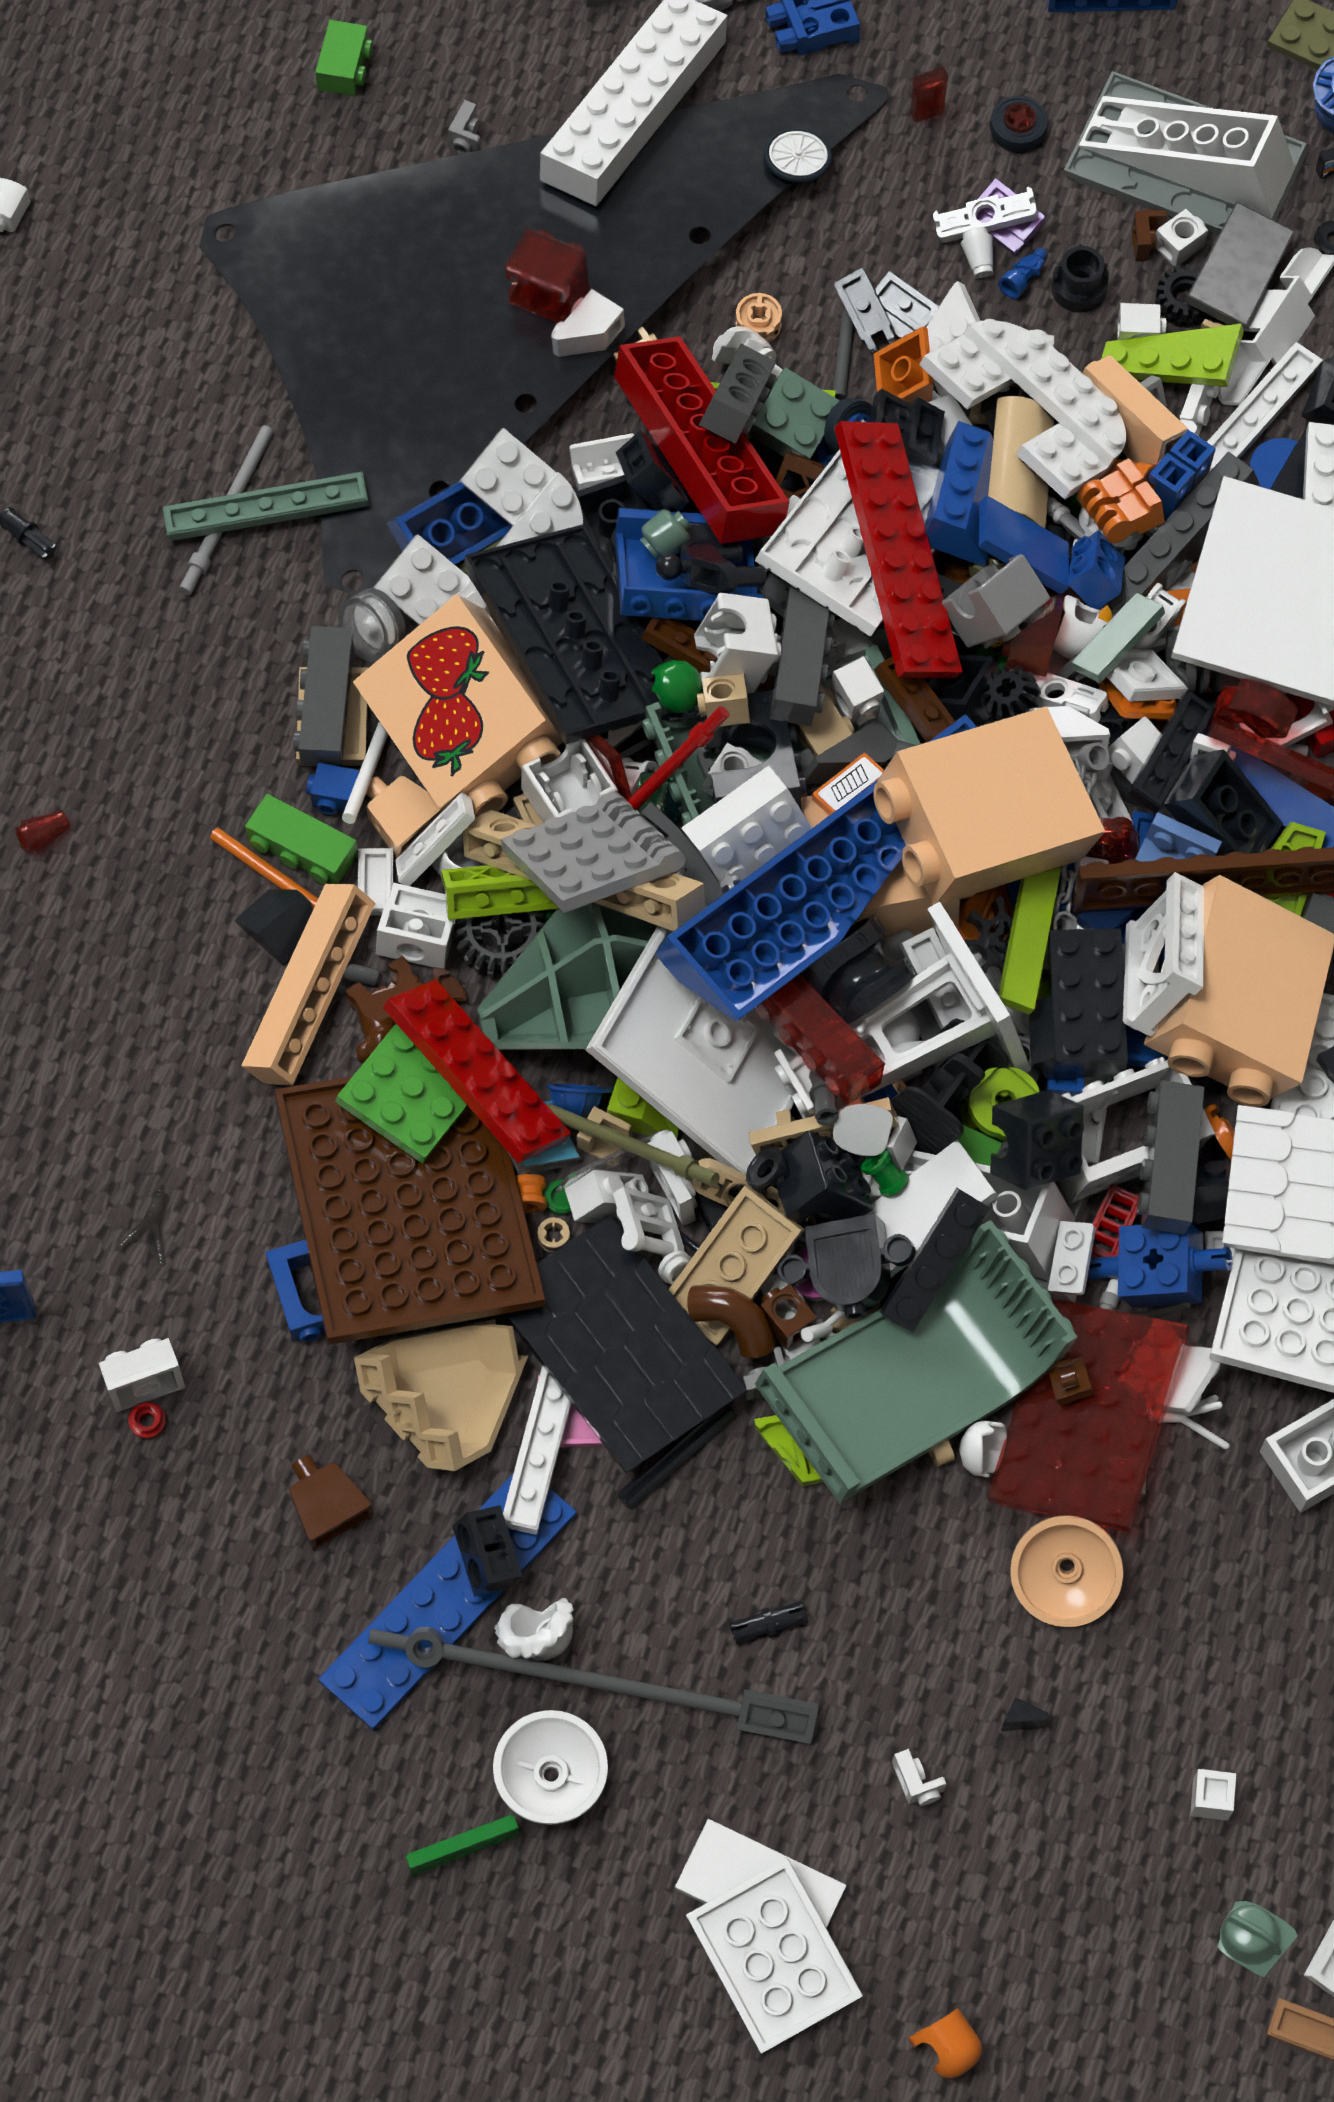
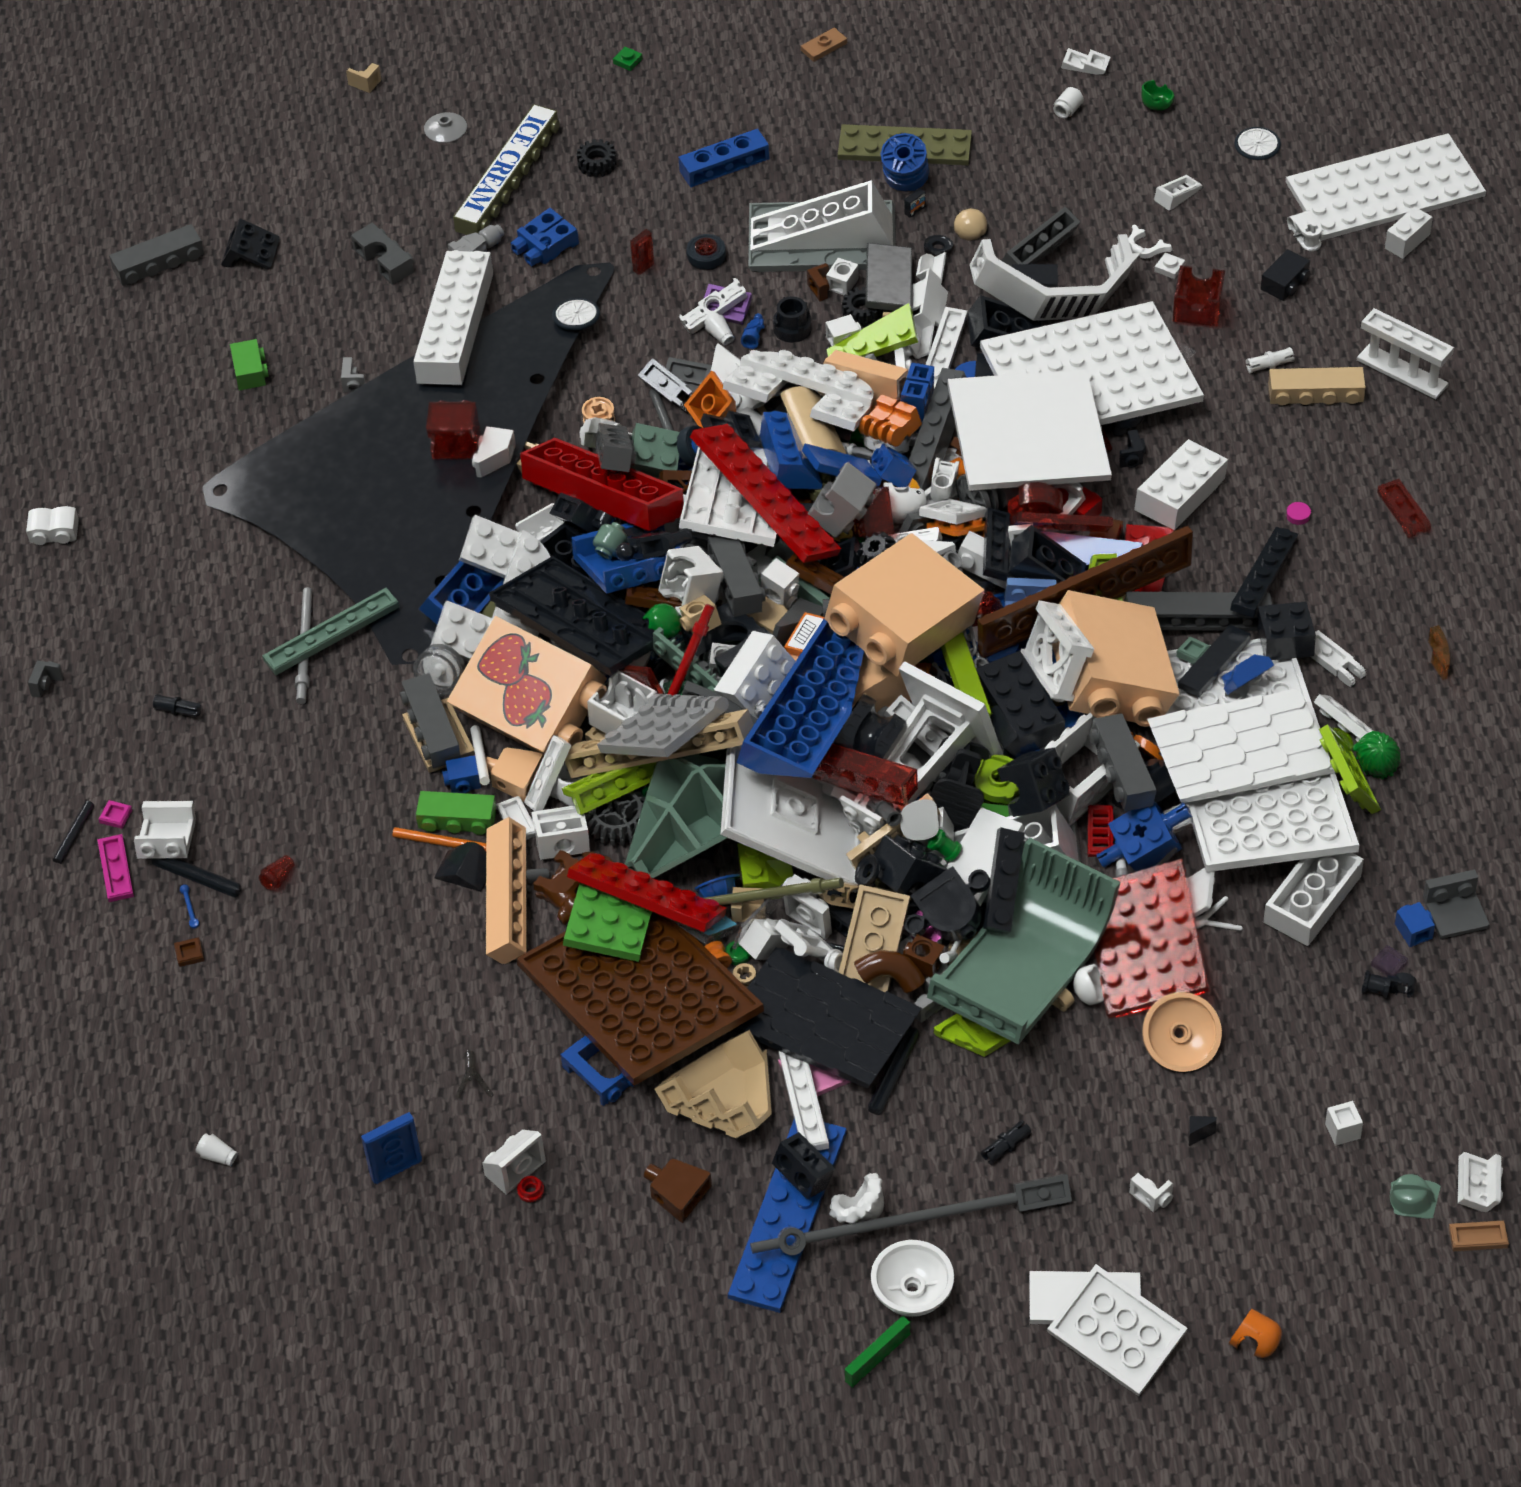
camera: 20 degrees left, 15 degrees down
white bracket [1048,1221,1096,1304] -> none
reddish brown tile [1049,1357,1094,1406] -> none
tile [1071,593,1165,683] -> none

